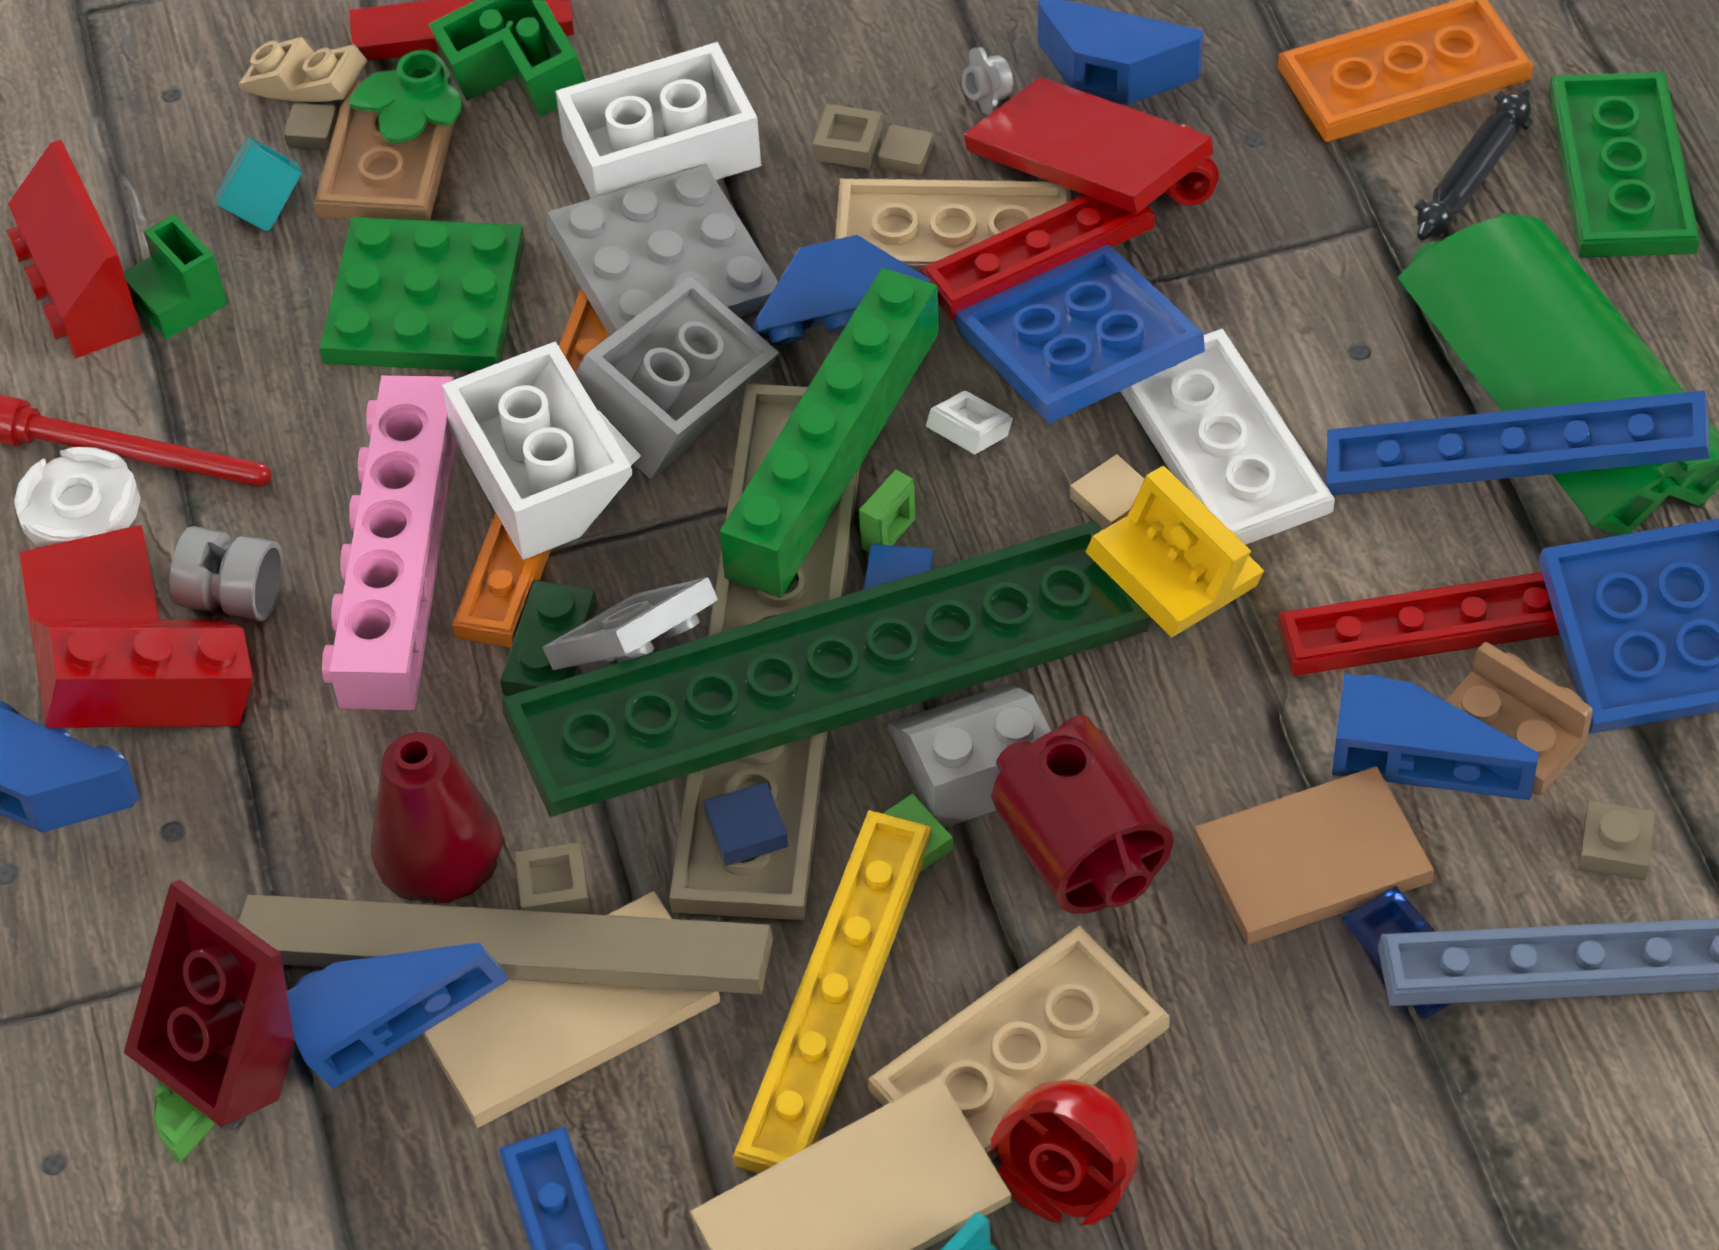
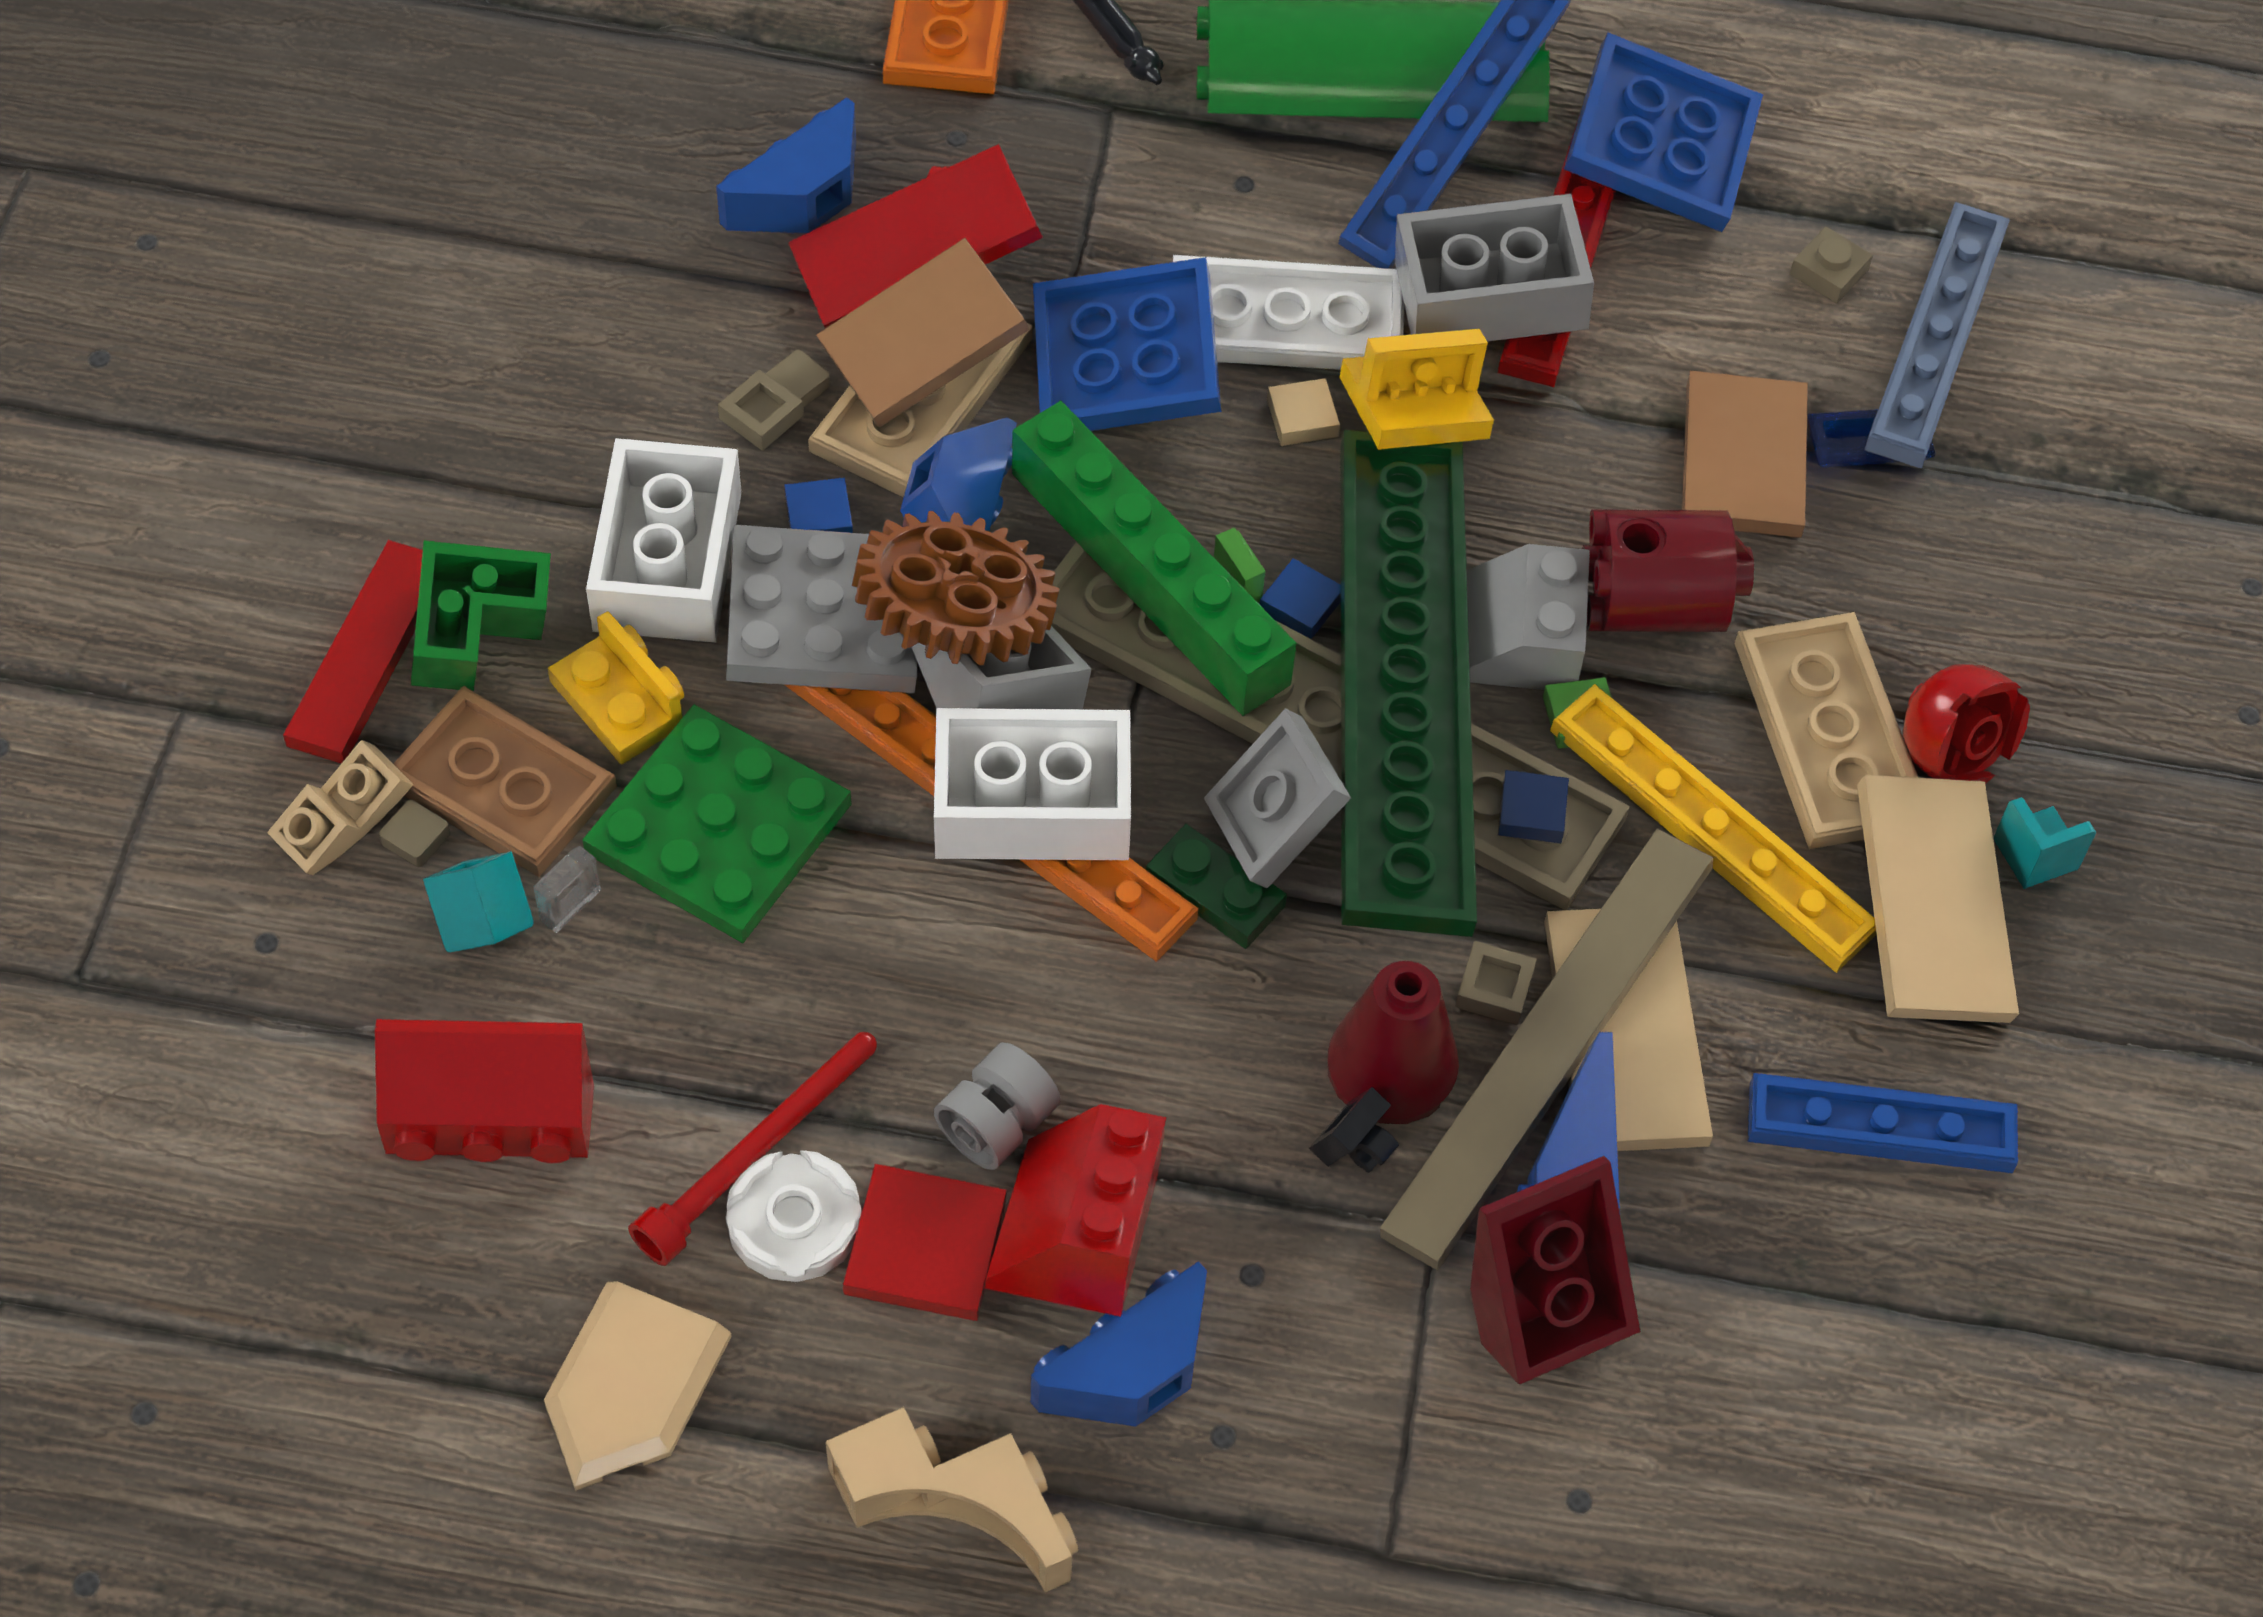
camera: 70 degrees left, 5 degrees up
green piece [124,214,227,340] -> none
bright green tile [154,1080,215,1163] -> none
bright pink brick [322,375,457,710] -> none
green plate [349,50,462,144] -> none
red tile [921,195,1155,320] -> none
white tile [926,390,1013,454] -> none
light grey plate [962,47,1013,115] -> none
blue slope [1332,674,1538,800] -> none
medium nougat bracket [1445,642,1593,796] -> none
none -> clear tile [534,846,601,934]
none -> yellow bracket [548,611,684,765]
none -> blue tile [784,478,853,533]
none -> medium nougat tile [816,238,1030,428]
none -> dark orange gear [852,511,1059,665]
none -> black tile [1309,1087,1399,1173]
none -> light grey brick [1395,194,1594,341]

